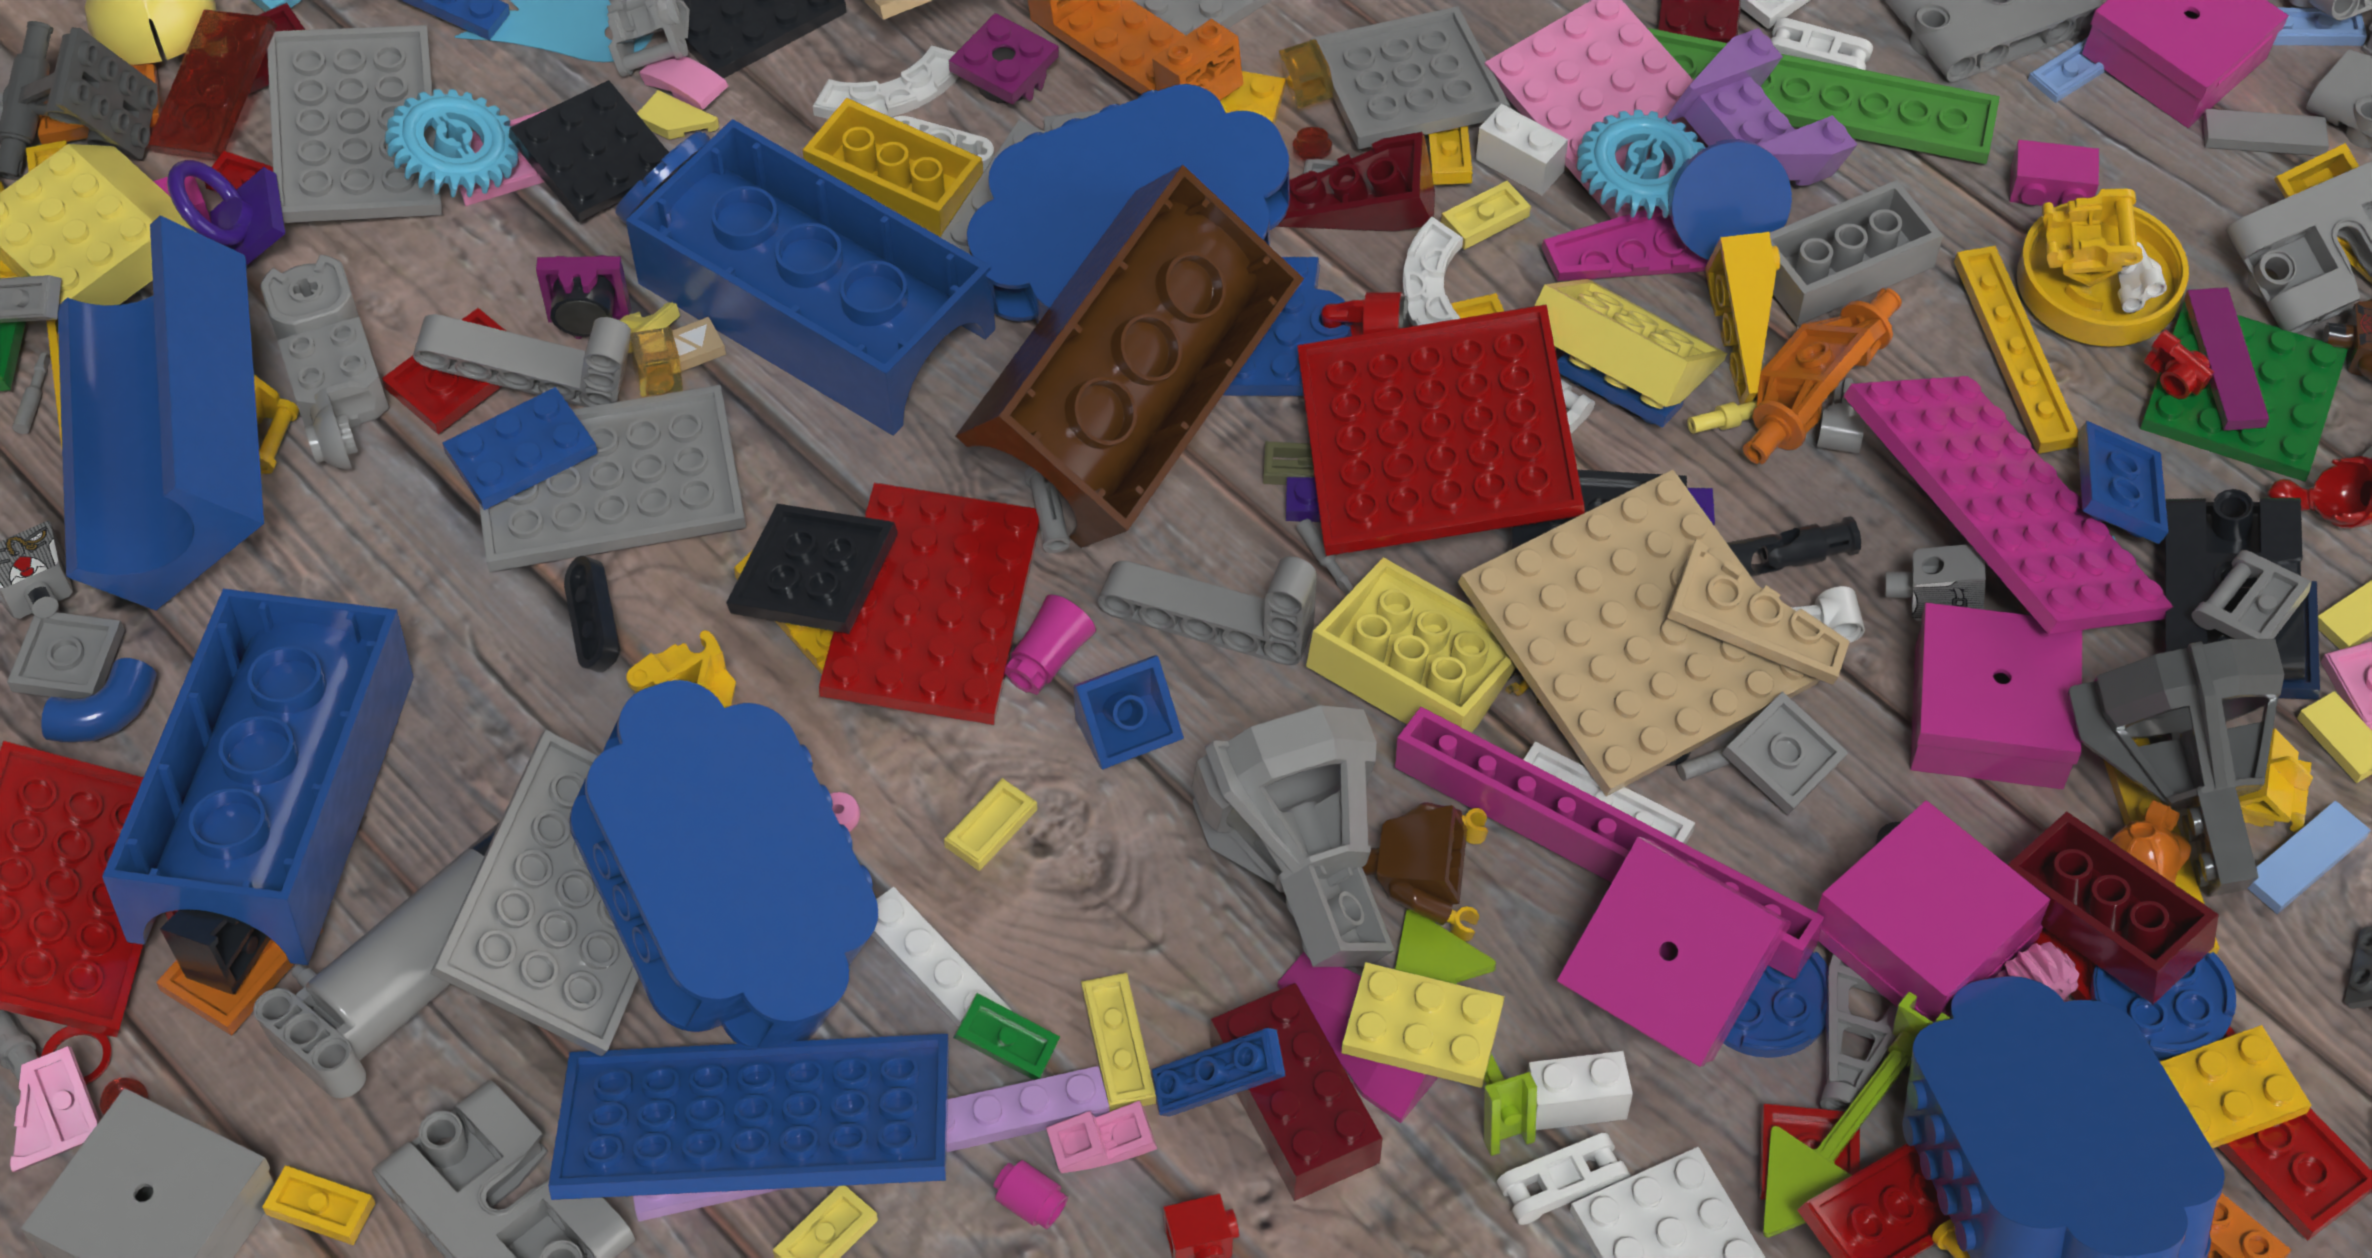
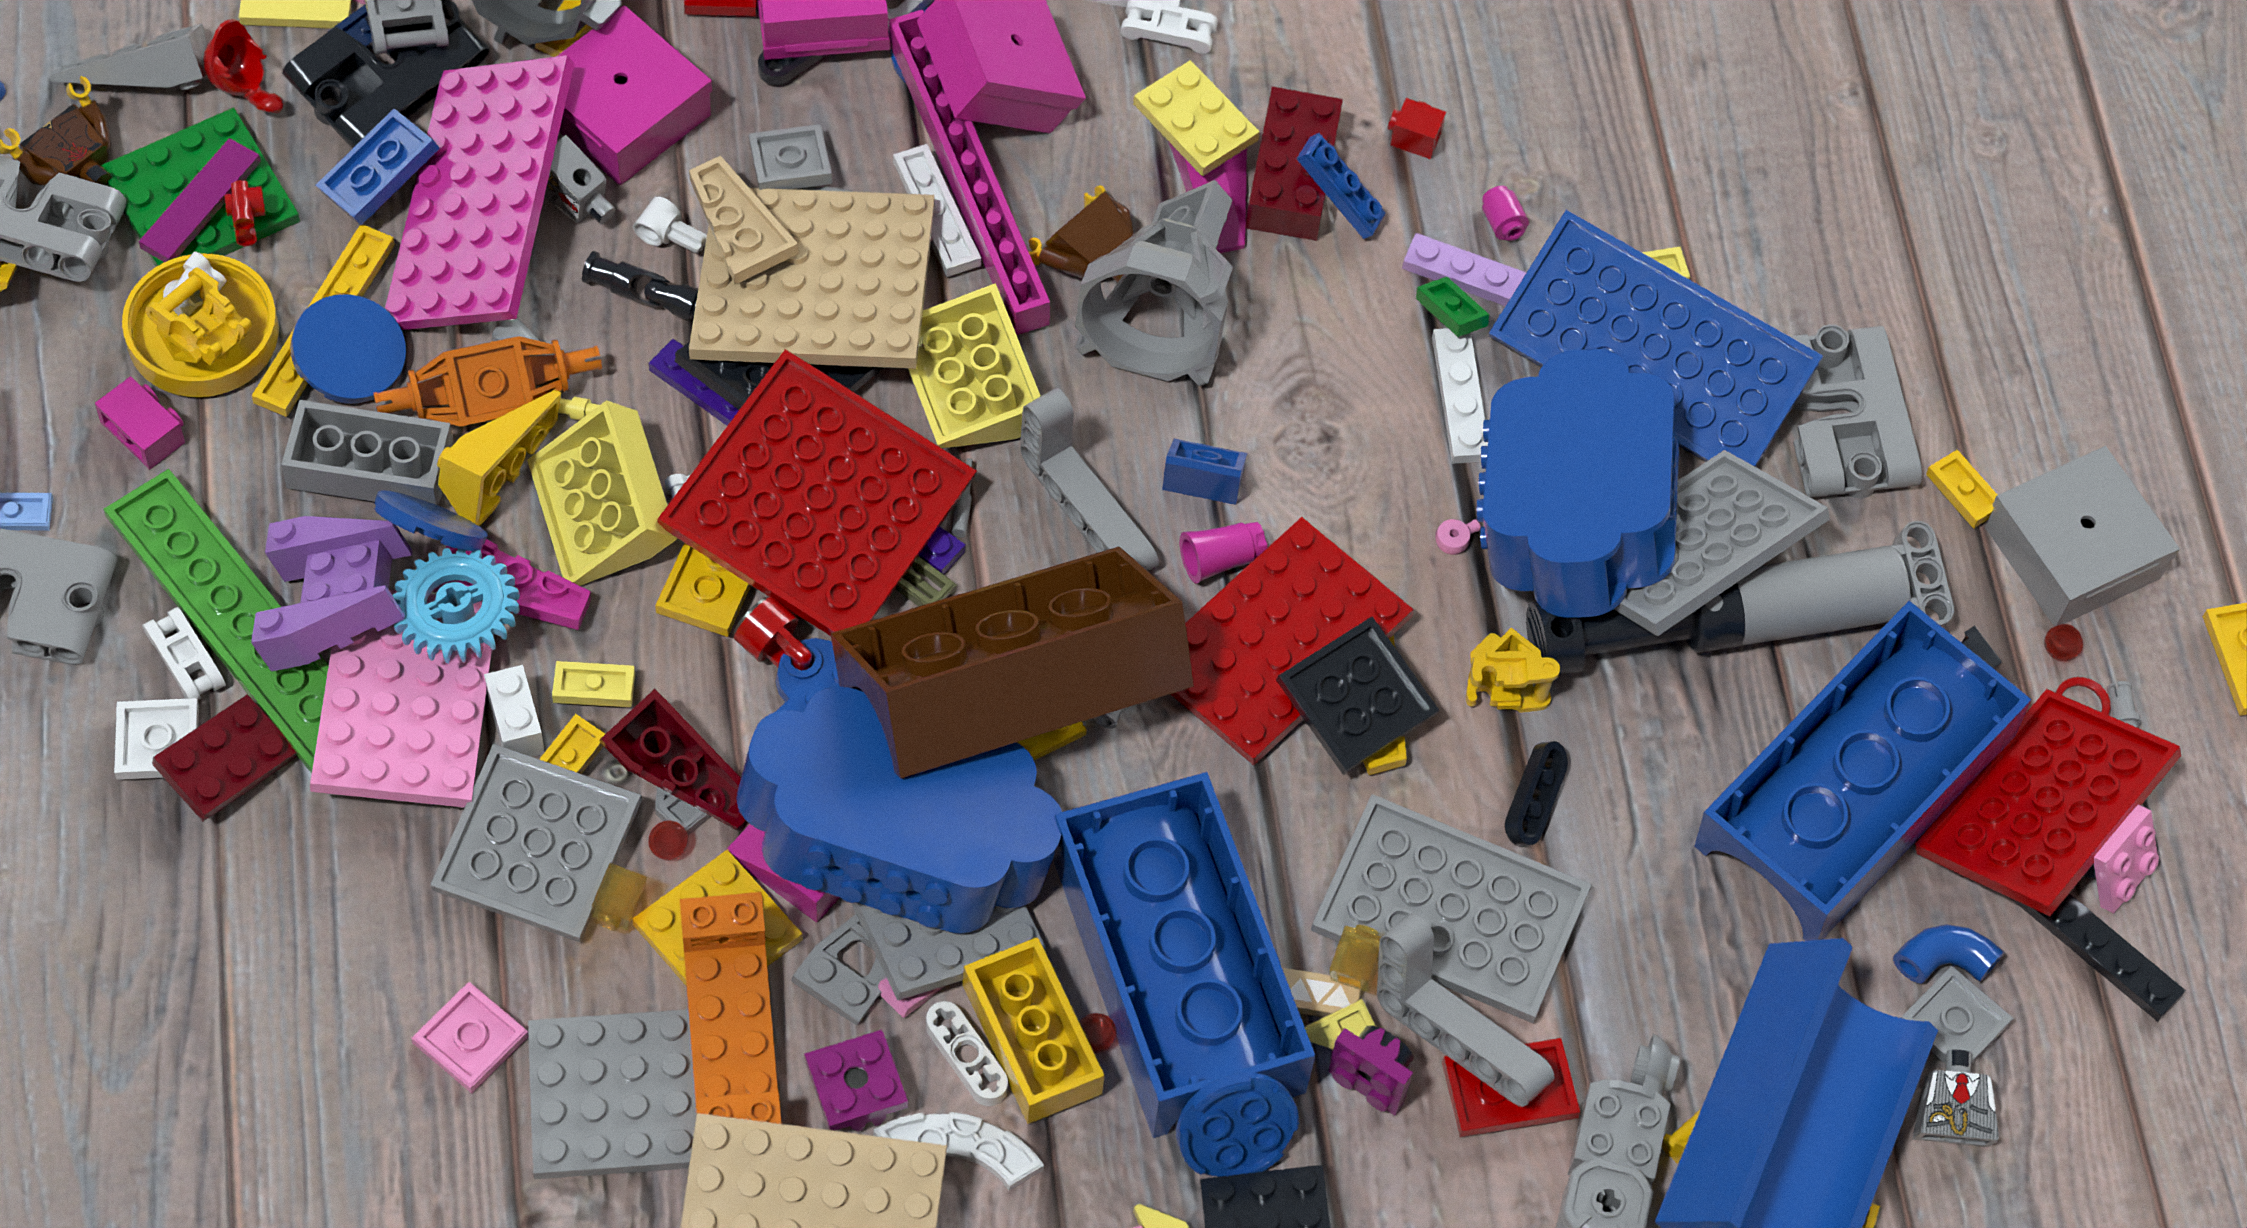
camera: 150 degrees left, 5 degrees up
bright pink wing [10,1046,100,1172] -> none
blue plate [442,387,598,510] -> none
light yellow tile [944,778,1037,871] -> none
bright pink slope [1046,1101,1158,1173] -> none
light yellow tile [1081,973,1156,1112] -> none
lime piece [1395,909,1537,1156] -> none
white tile [1402,217,1463,326] -> none
white brick [1527,1051,1633,1130] -> none
none -> blue tile [290,294,406,404]

